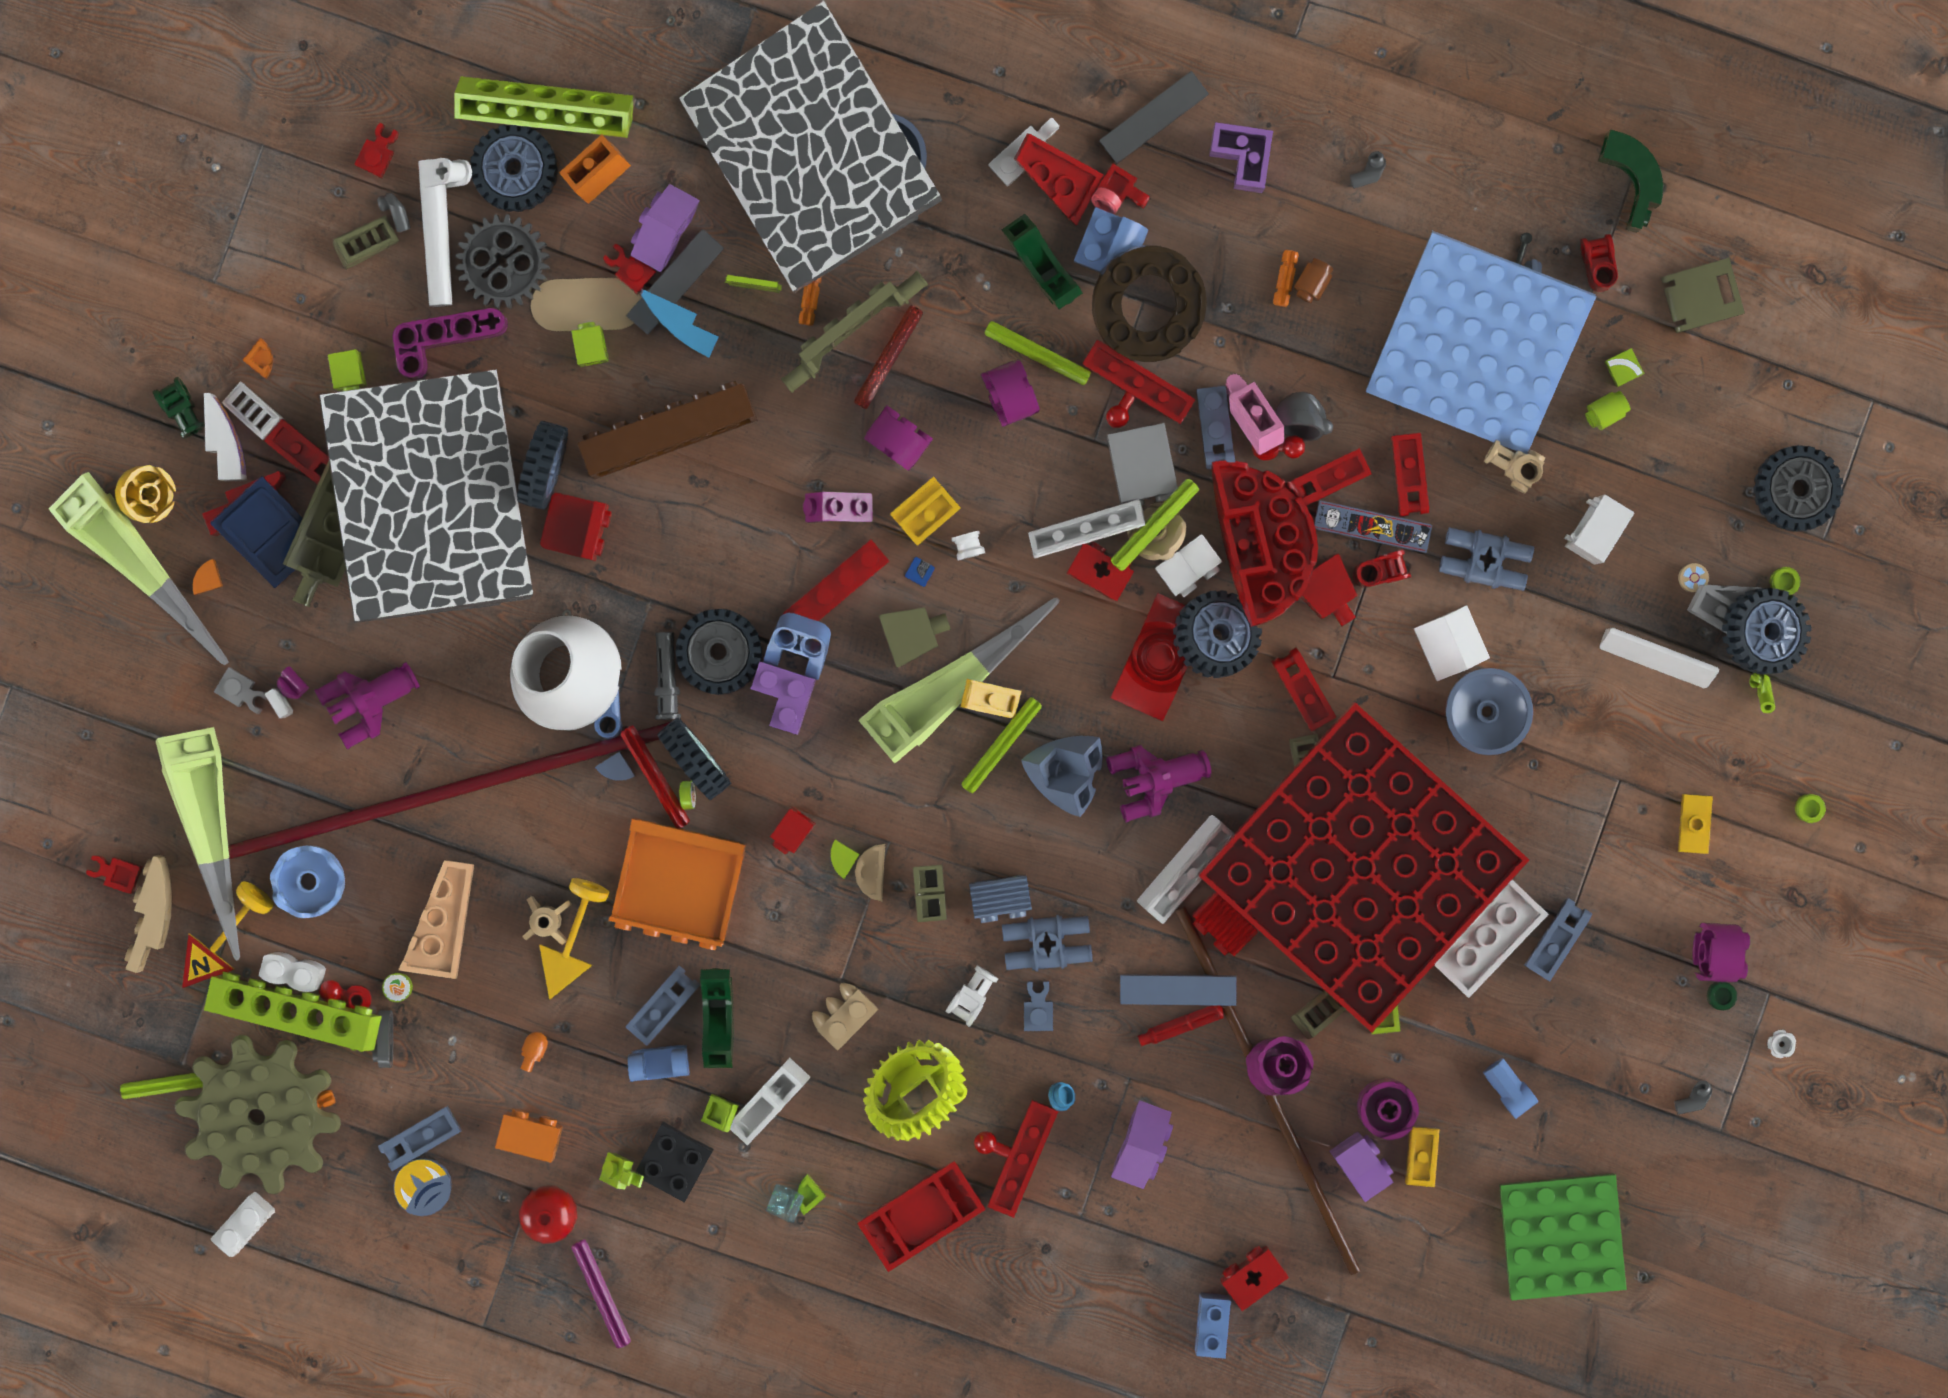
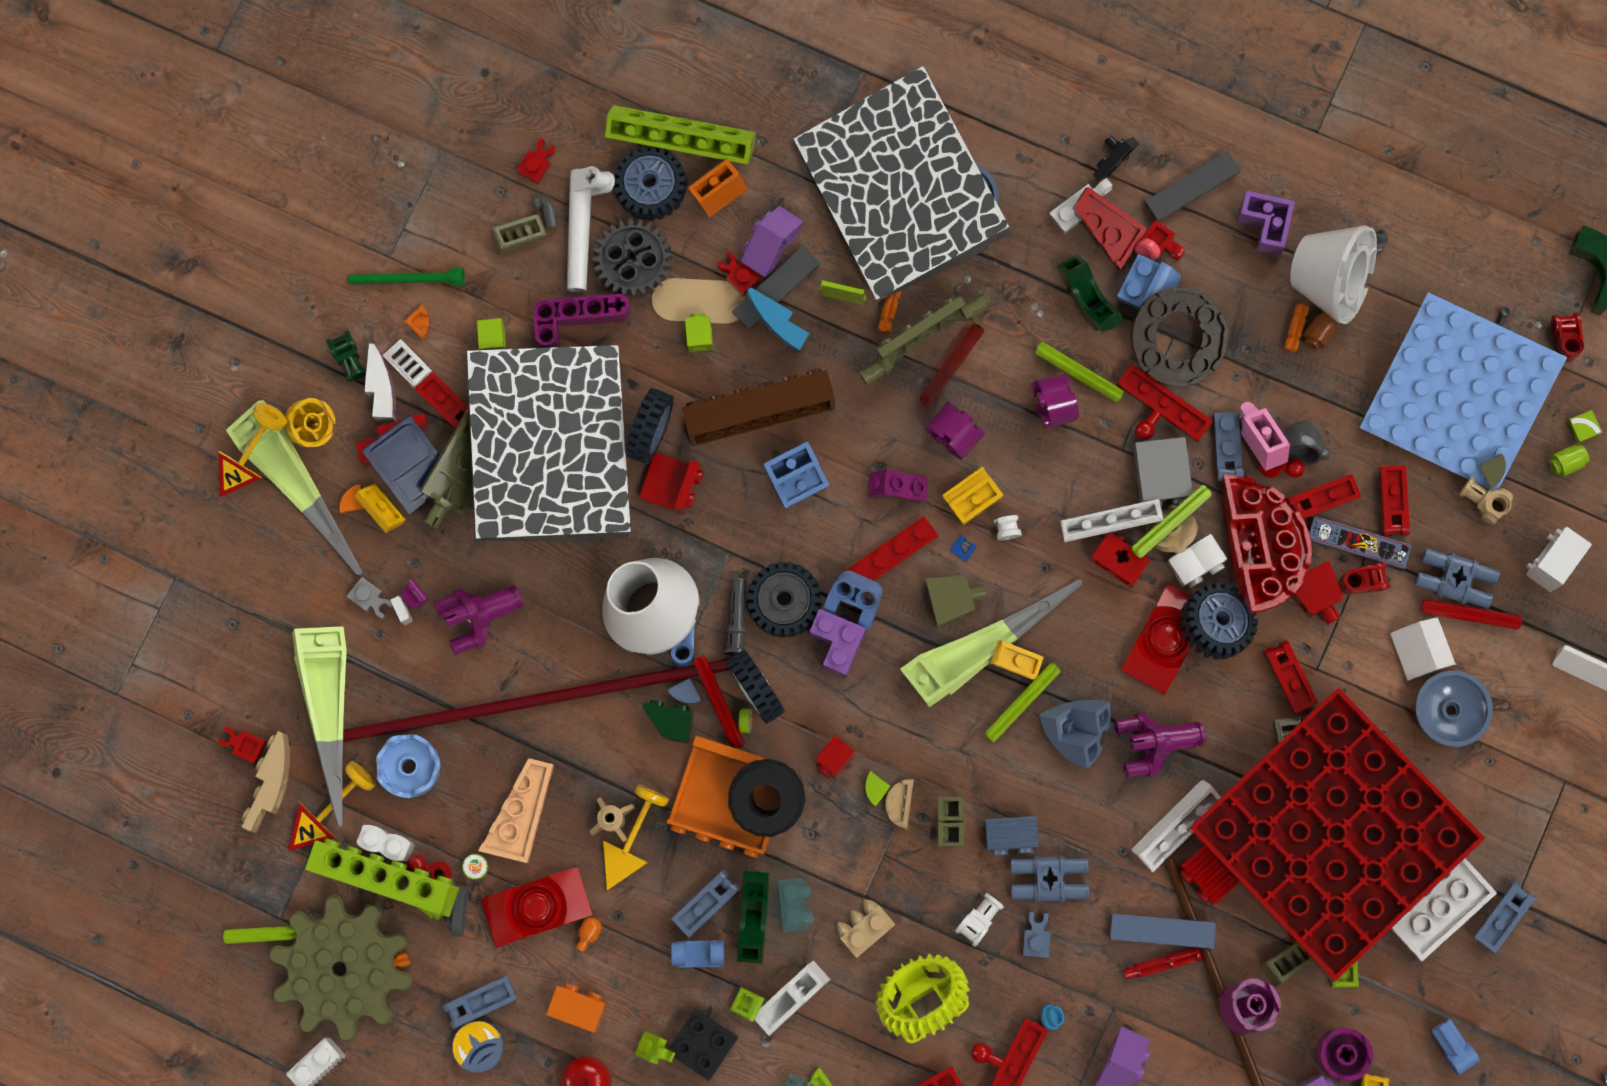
camera: 15 degrees right, 10 degrees down
none -> yellow piece [218,403,287,497]
none -> green piece [347,267,465,287]
none -> yellow plate [355,483,406,533]
none -> red slope [481,867,593,948]
none -> dark green slope [642,700,694,744]
none -> black tyre [728,759,805,837]
none -> medium blue brick [763,441,829,508]
none -> clear light blue brick [778,878,814,933]
none -> black plate [1093,135,1139,182]
none -> white cone [1290,225,1377,324]
none -> red axle [1421,599,1522,630]
none -> olive tile [1479,454,1506,488]

